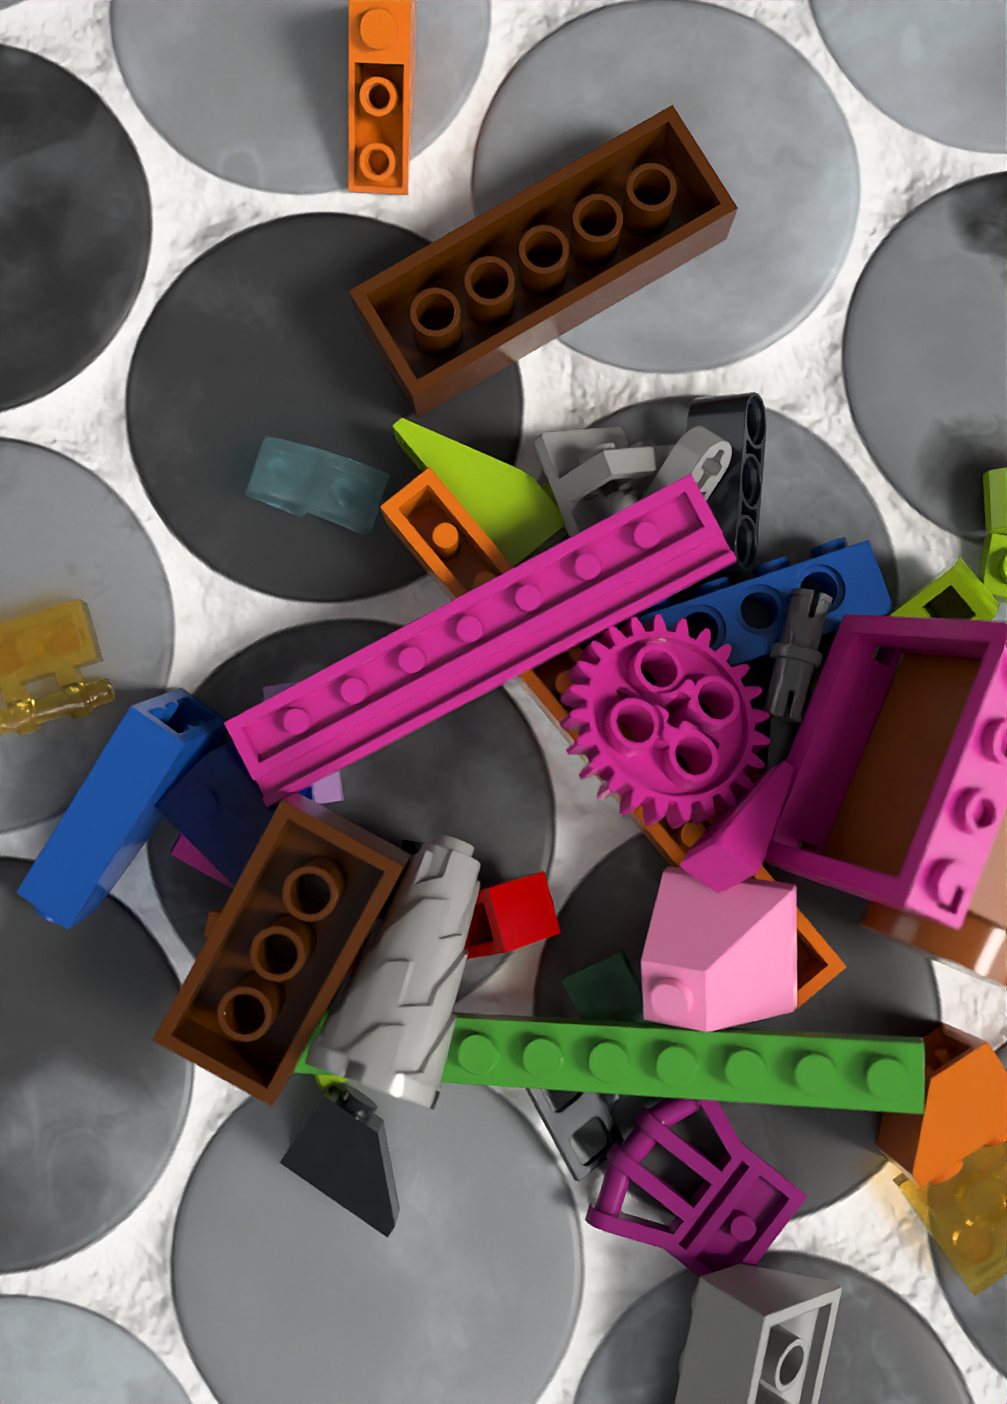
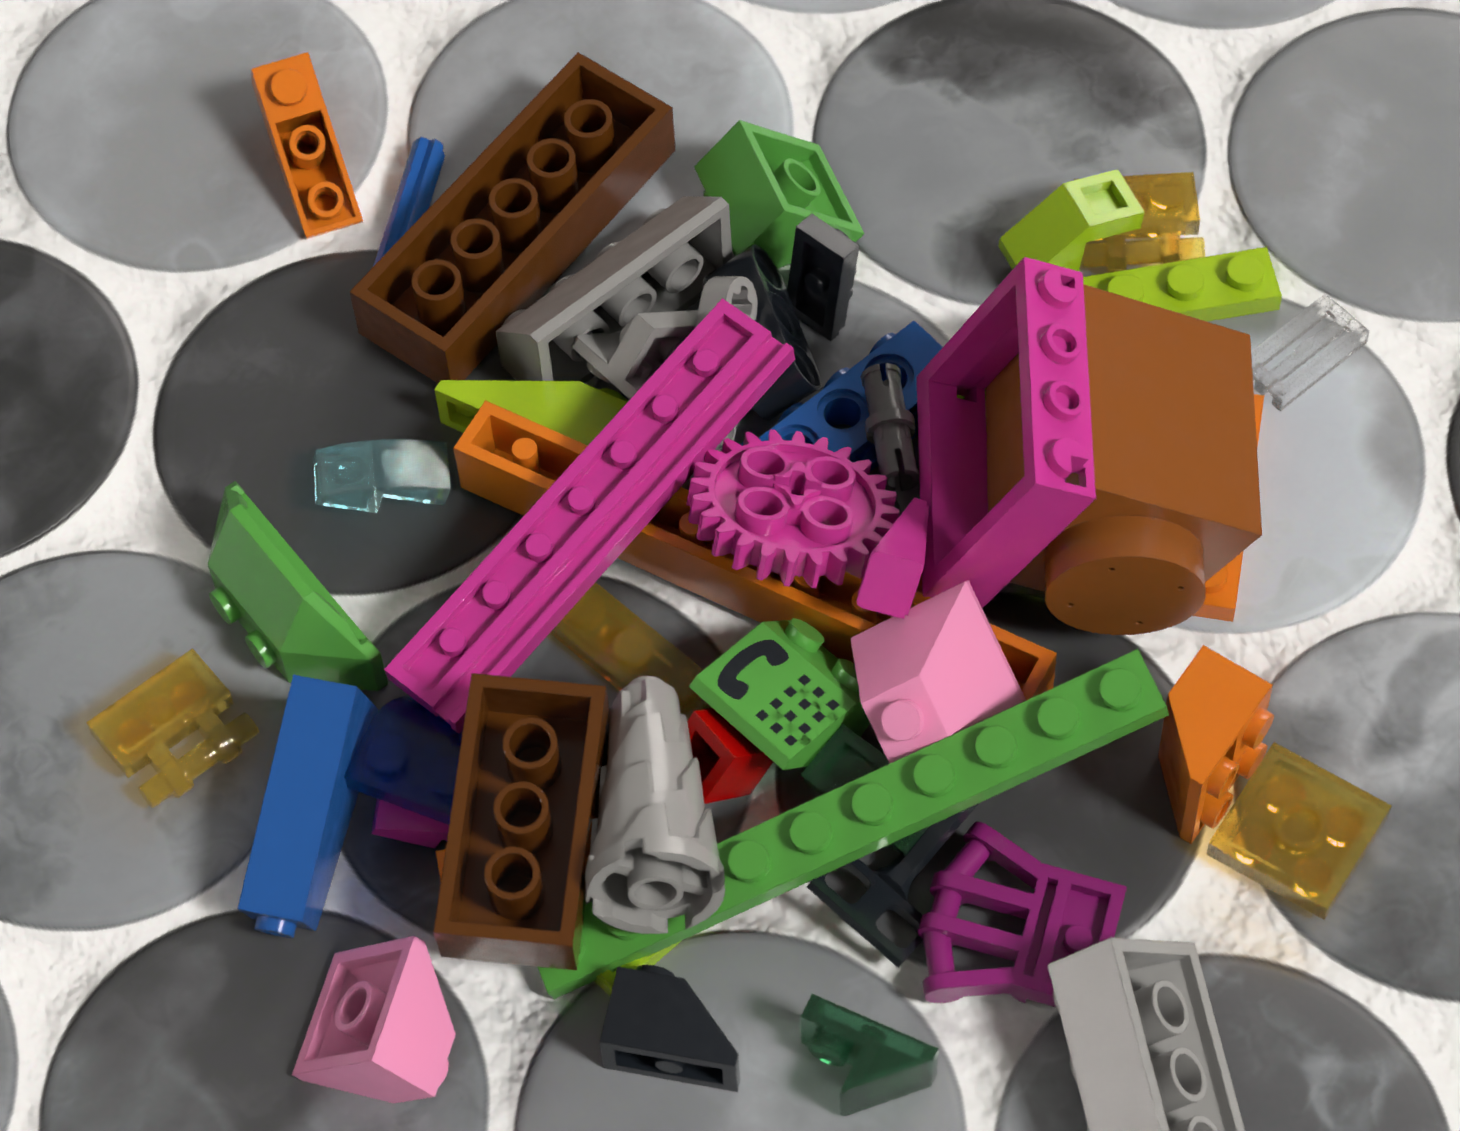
camera: 20 degrees left, 25 degrees down
none -> bright green wedge [208,480,388,691]
none -> bright pink slope [292,936,456,1103]
none -> blue axle [373,137,445,266]
none -> light grey slope [496,196,732,383]
none -> clear yellow plate [550,582,712,720]
none -> bright green slope [689,618,870,770]
none -> bright green slope [694,120,865,268]
none -> black plate [787,214,860,341]
none -> clear green slope [800,994,938,1116]

